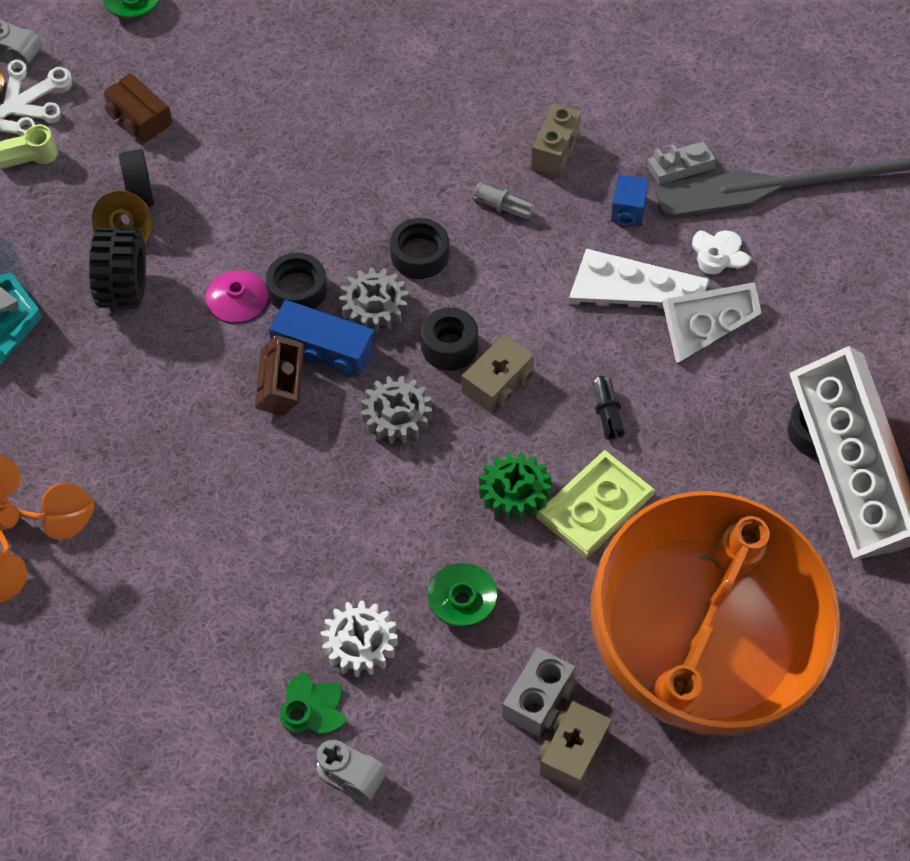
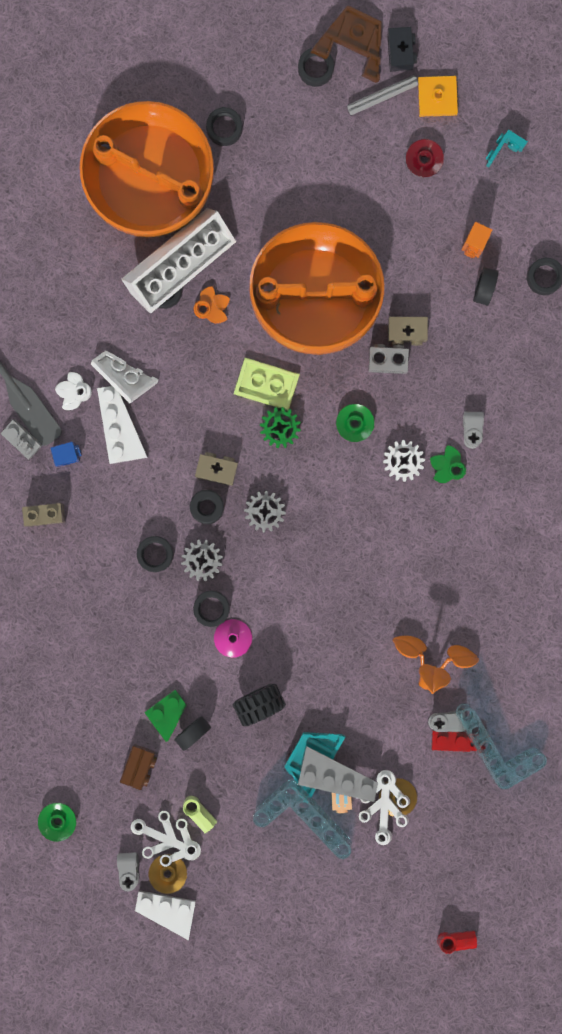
camera: 115 degrees left, 30 degrees up
pearl gold dish [91,190,153,244] -> none
reddish brown brick [255,336,304,416] -> none
blue brick [269,300,375,377] -> none
light grey axle [473,182,534,220] -> none
black axle [592,376,625,440] -> none
none -> green wing [144,689,187,742]
none -> orange plate [193,286,230,324]

